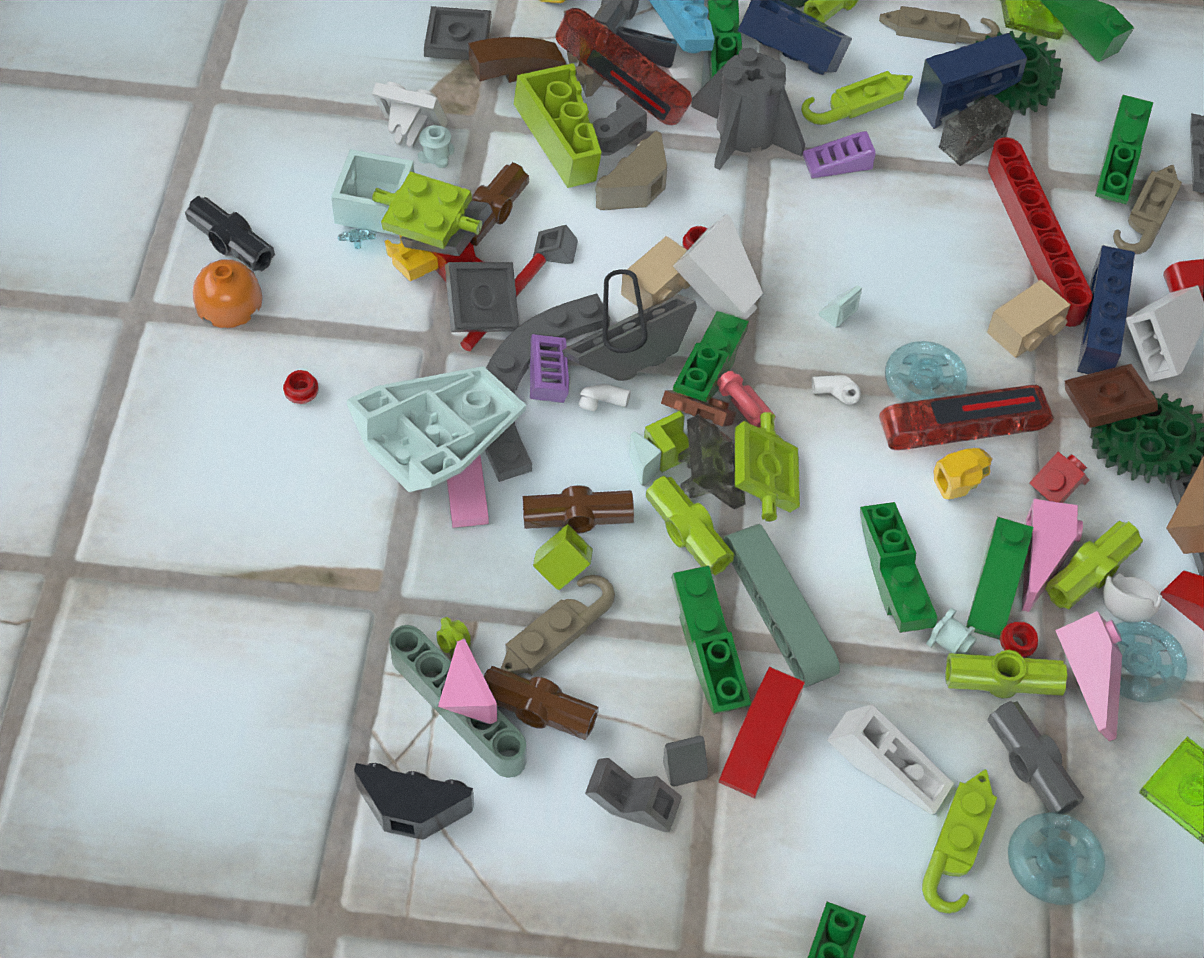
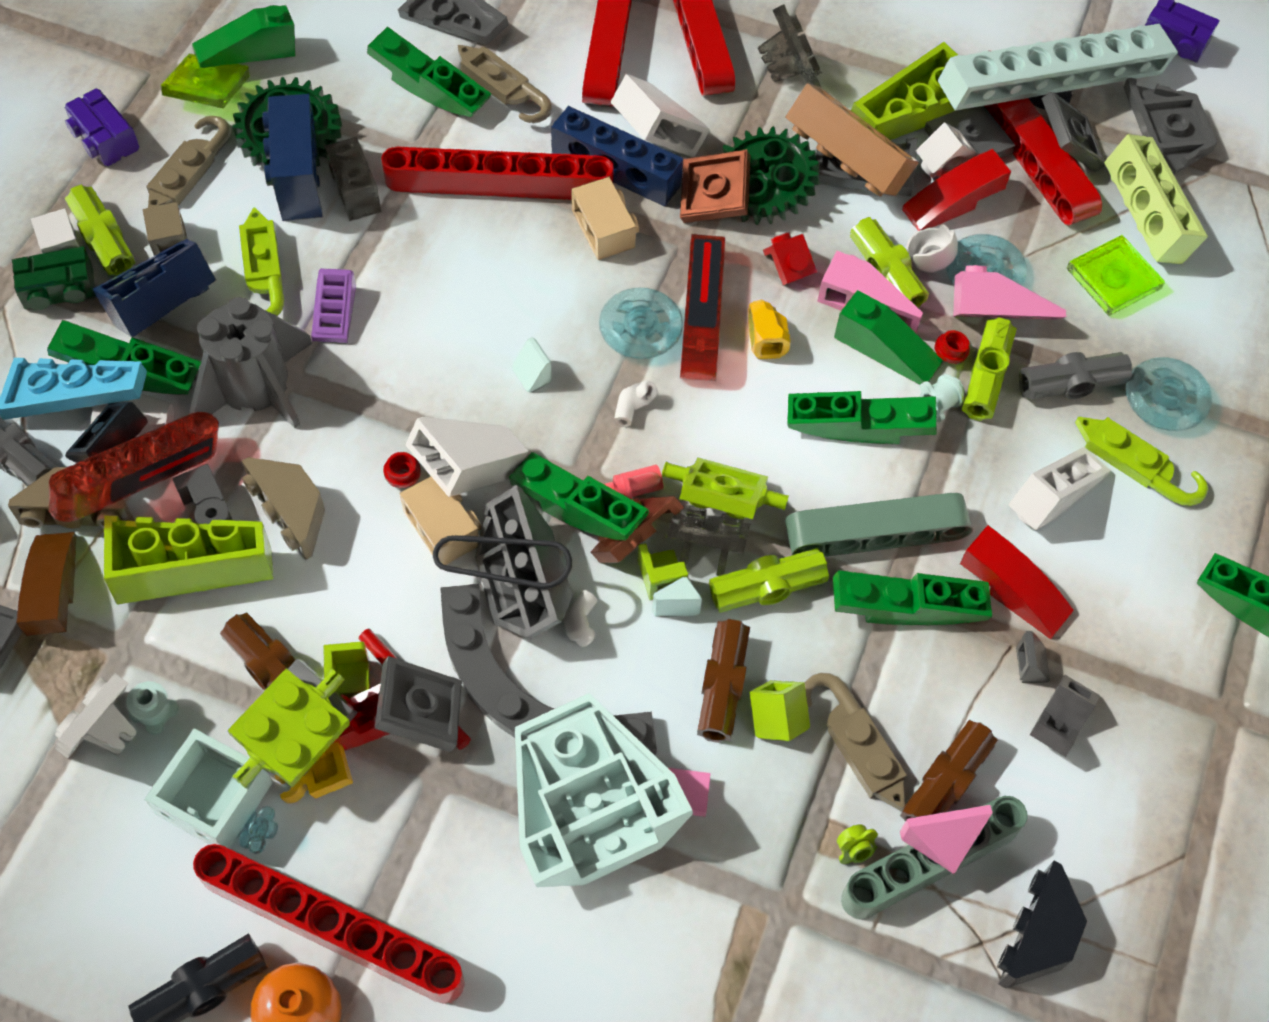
camera: 75 degrees left, 5 degrees up
red plate [283,370,319,404] -> none
medium lavender slope [530,334,569,403] -> none
dark grey slope [533,225,578,264] -> none
none -> dark tan brick [142,202,188,256]
none -> red beam [193,844,465,1004]
none -> lime panel [323,642,371,698]

